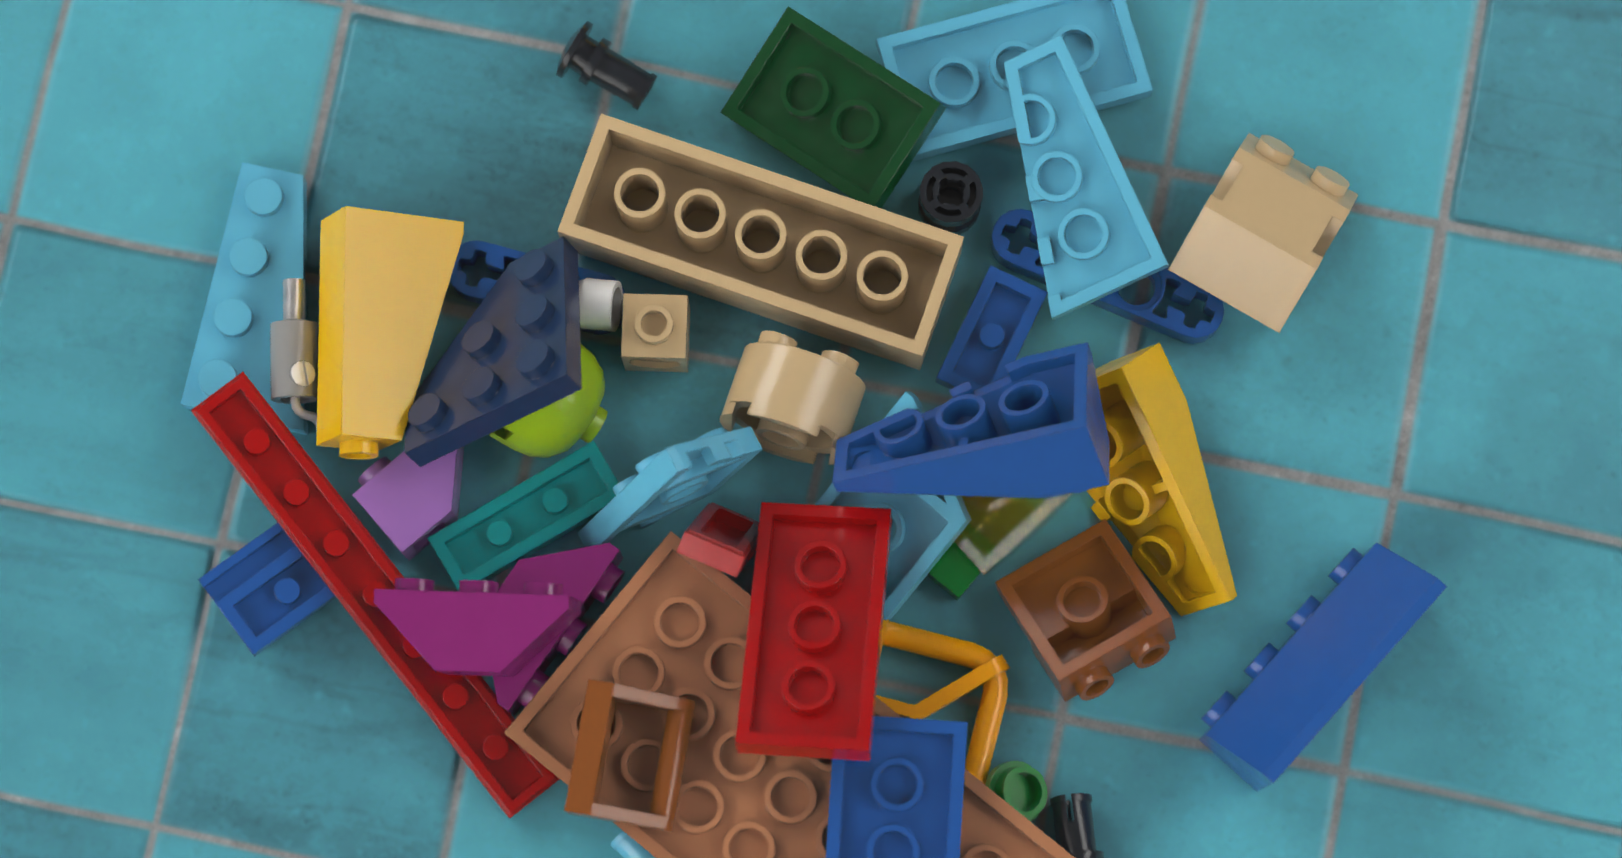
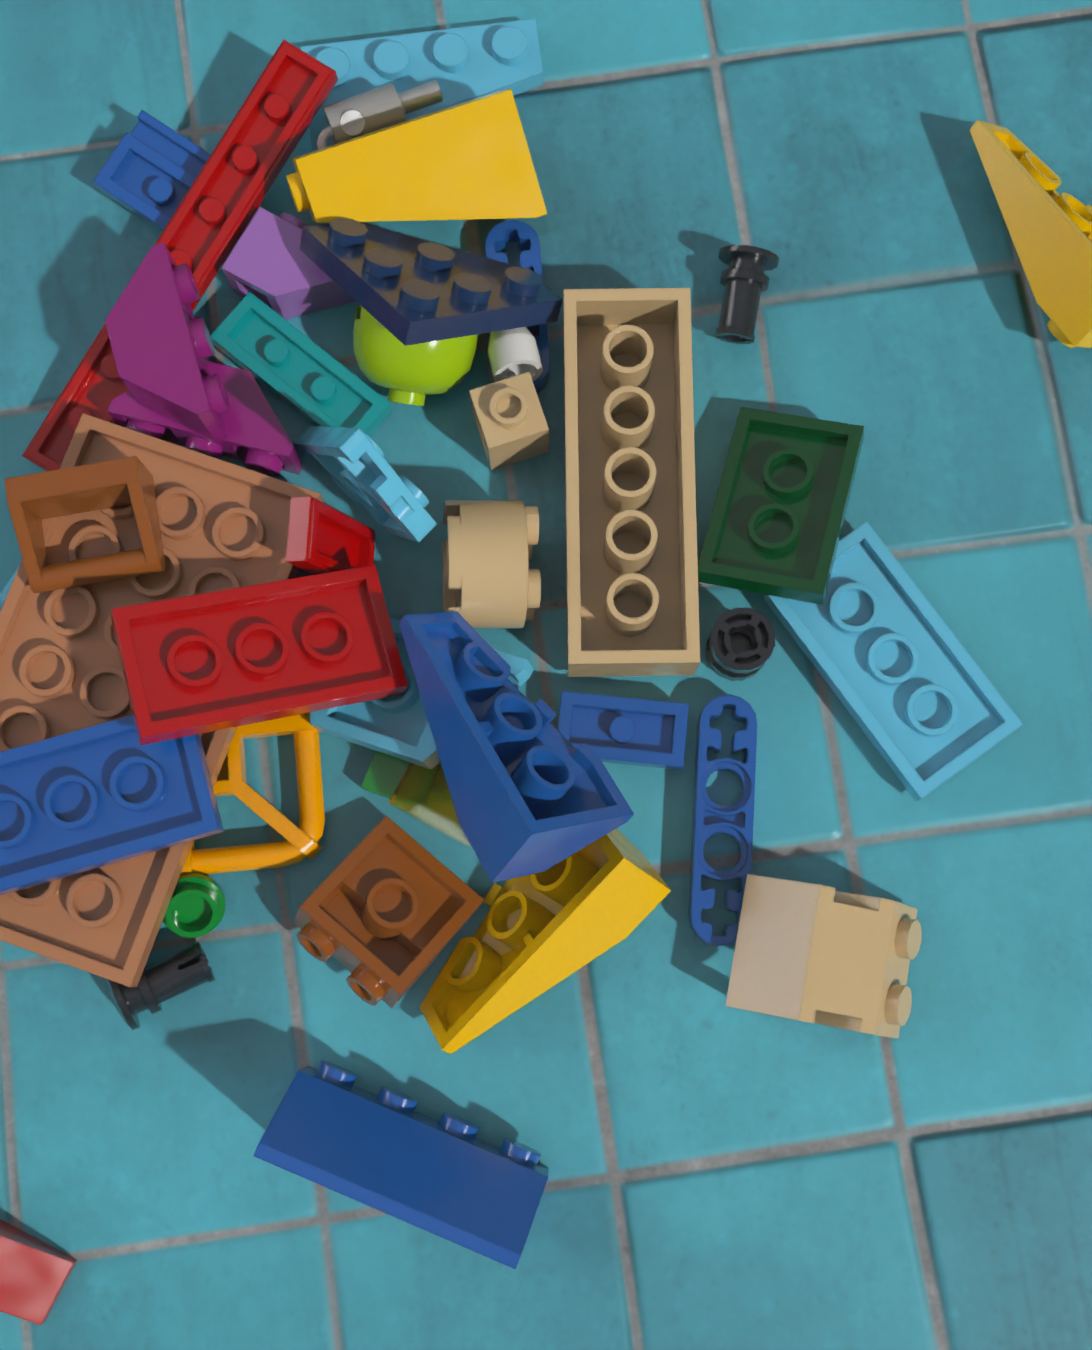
camera: 70 degrees right, 0 degrees up
medium azure wing [1004,35,1170,320] -> none

